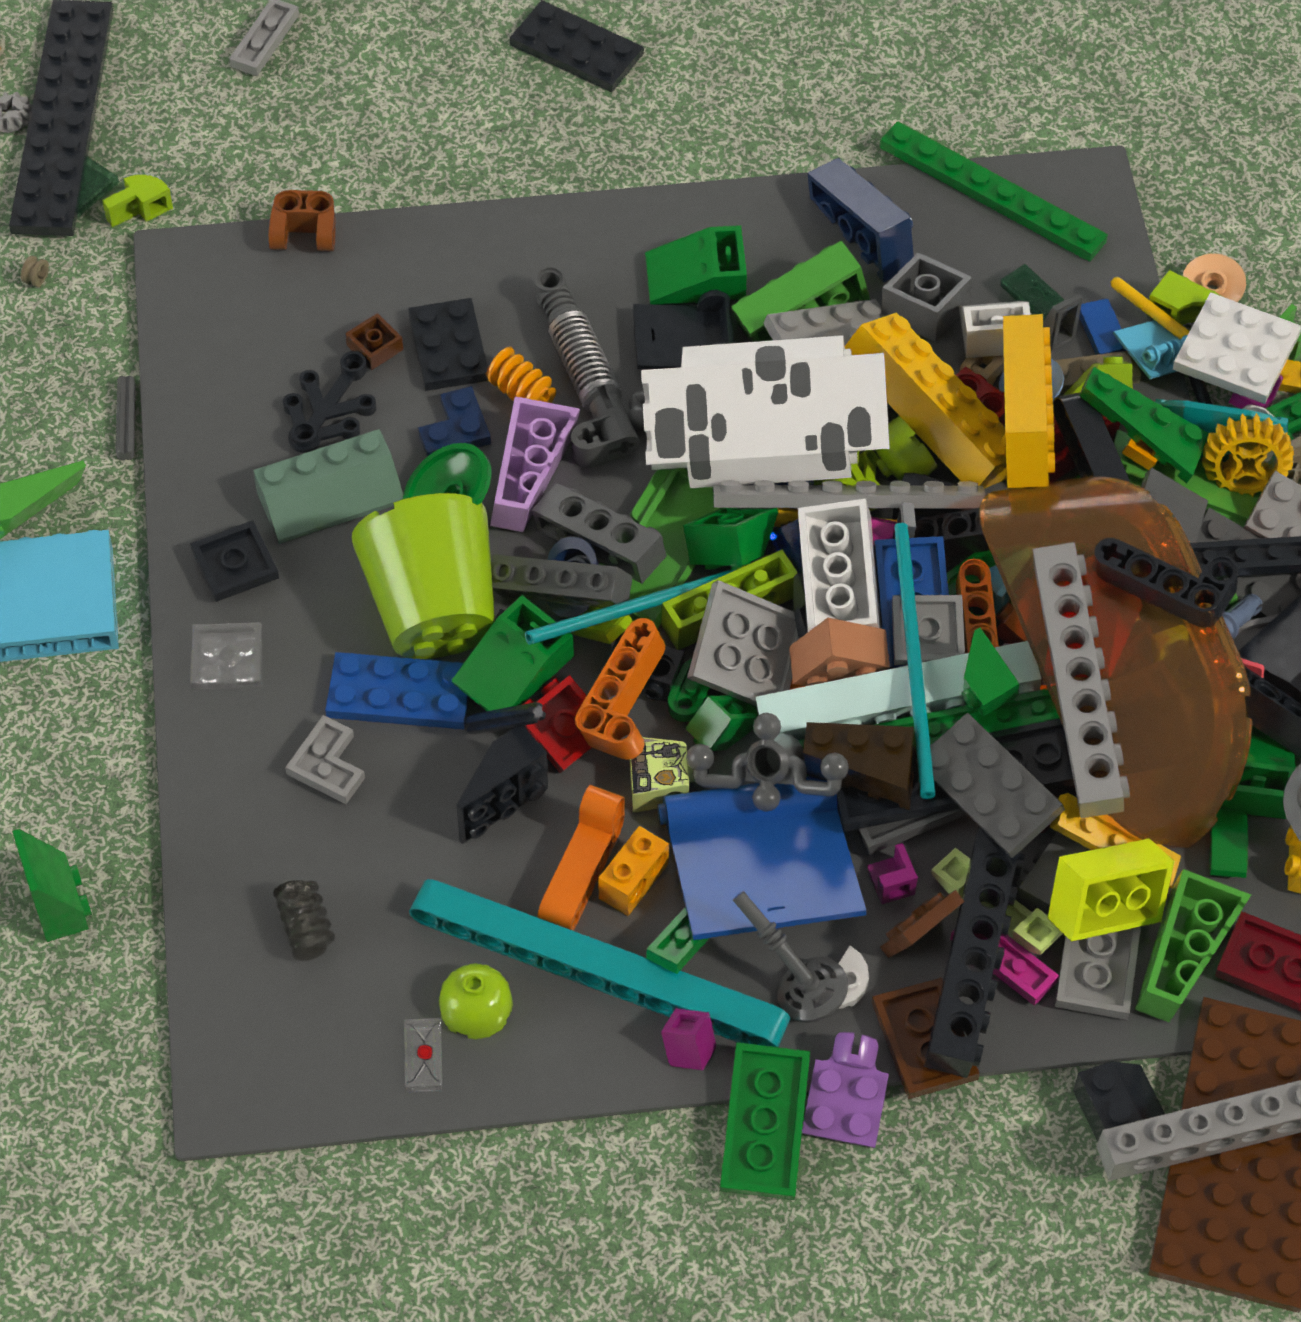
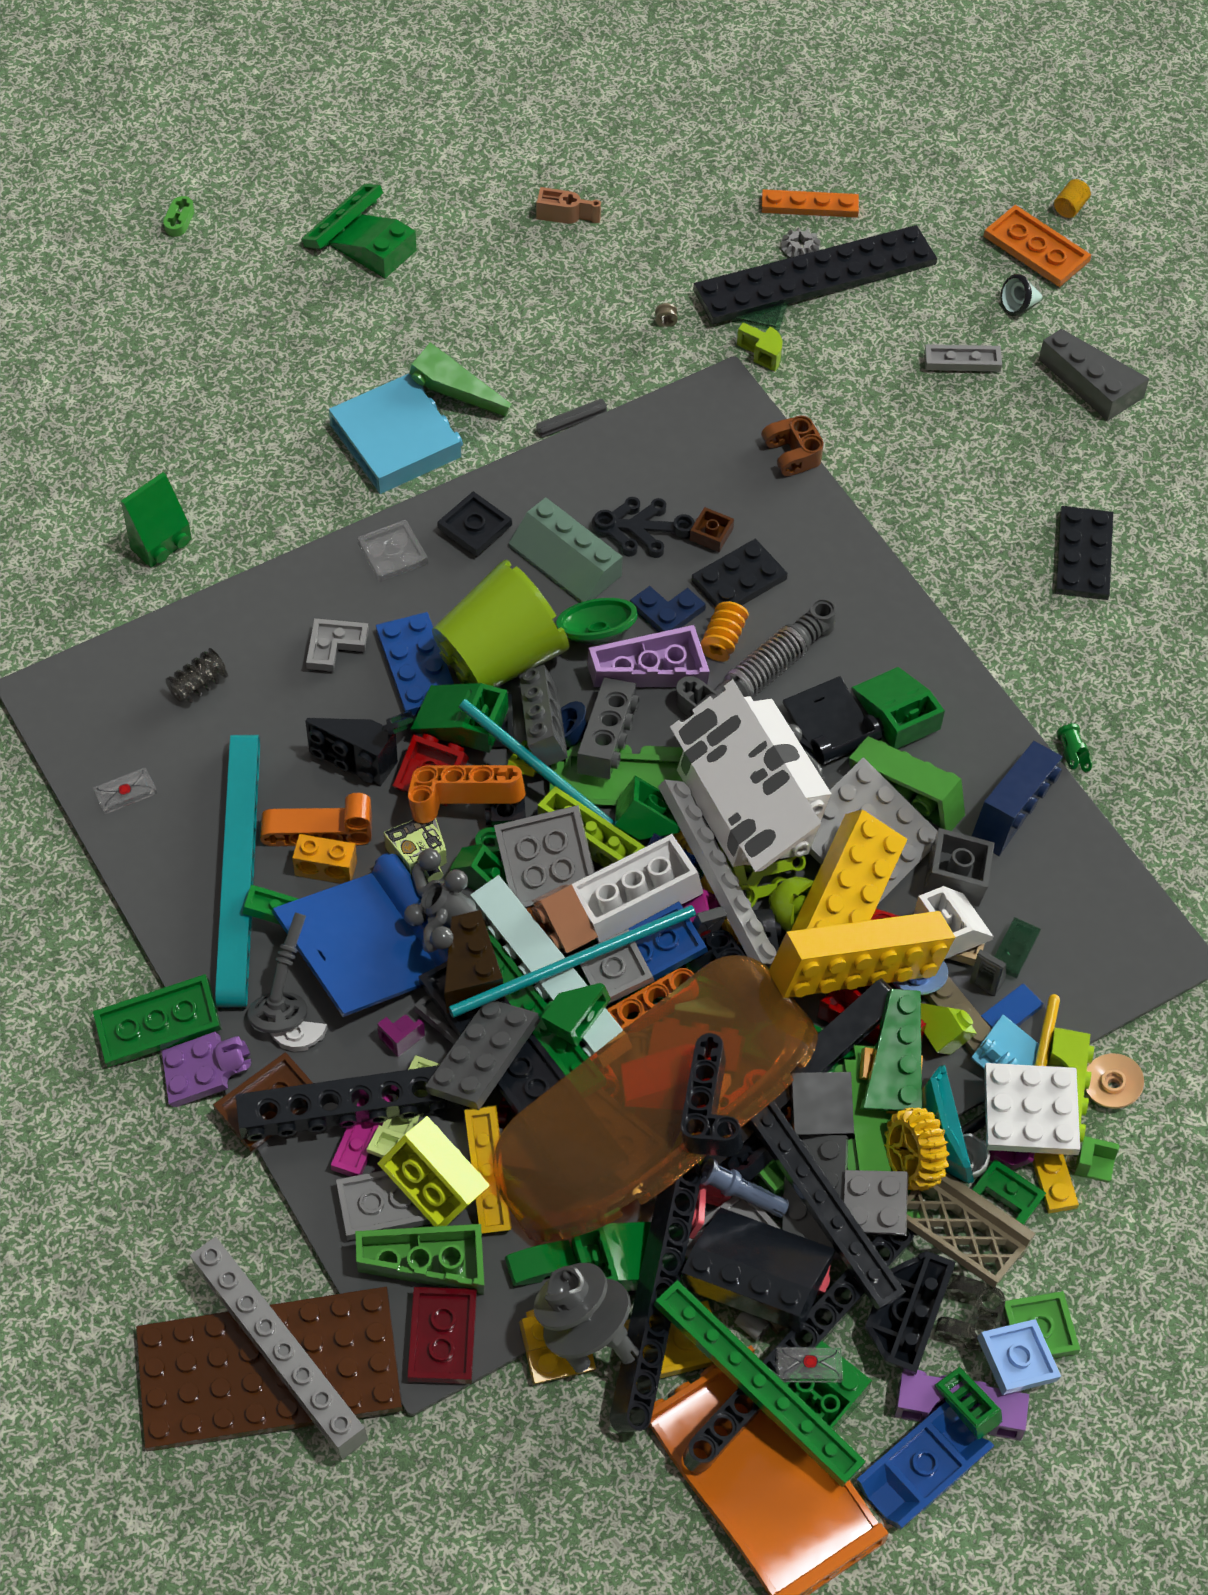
camera: 65 degrees right, 0 degrees up
lime cylinder [439,963,513,1040] -> none
magenta panel [661,1008,716,1070] -> none
green plate [879,121,1108,262] -> none
reddish brown plate [880,890,965,958] -> none
light grey brick [1033,542,1130,818] -> none
black slope [1073,1061,1165,1142] -> none
none -> green piece [1056,723,1092,773]

